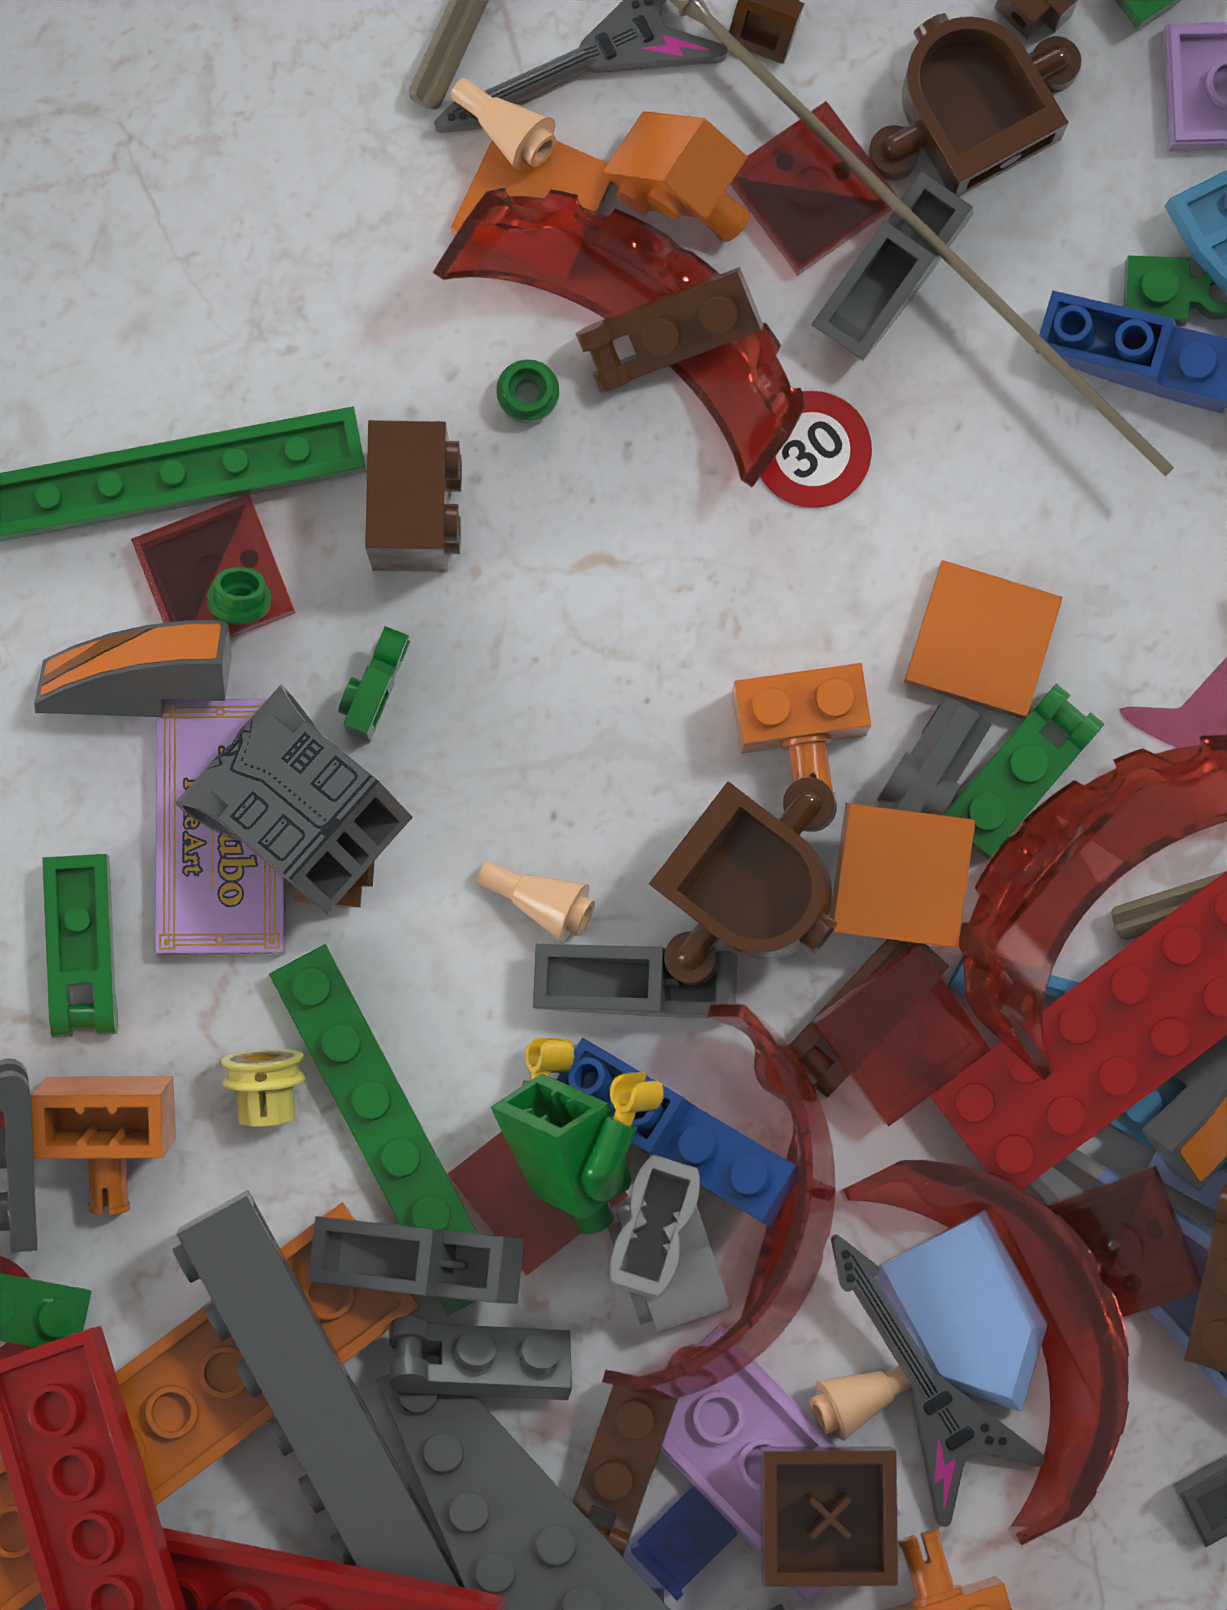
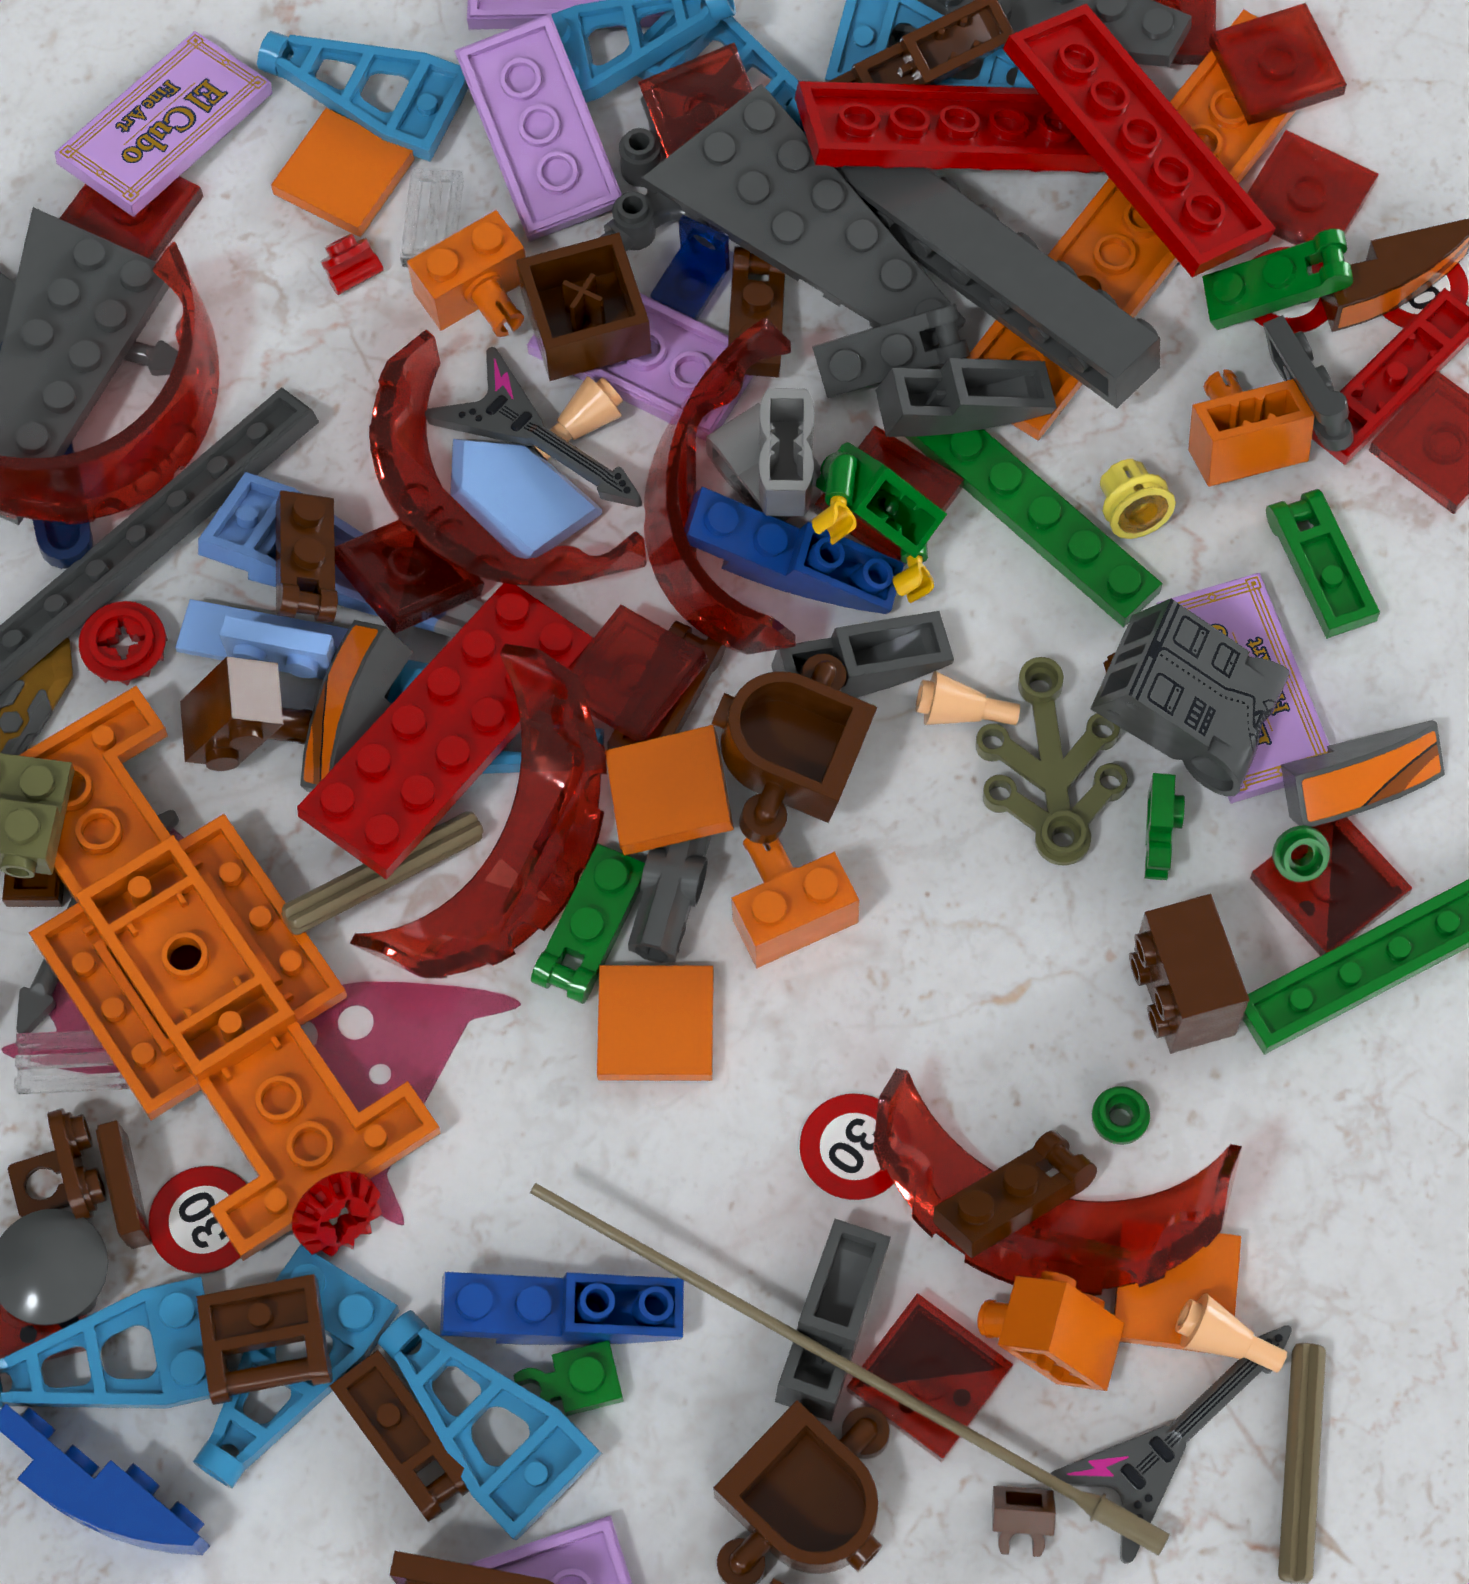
camera: 170 degrees right, 15 degrees down
none -> olive plant [975,657,1128,866]

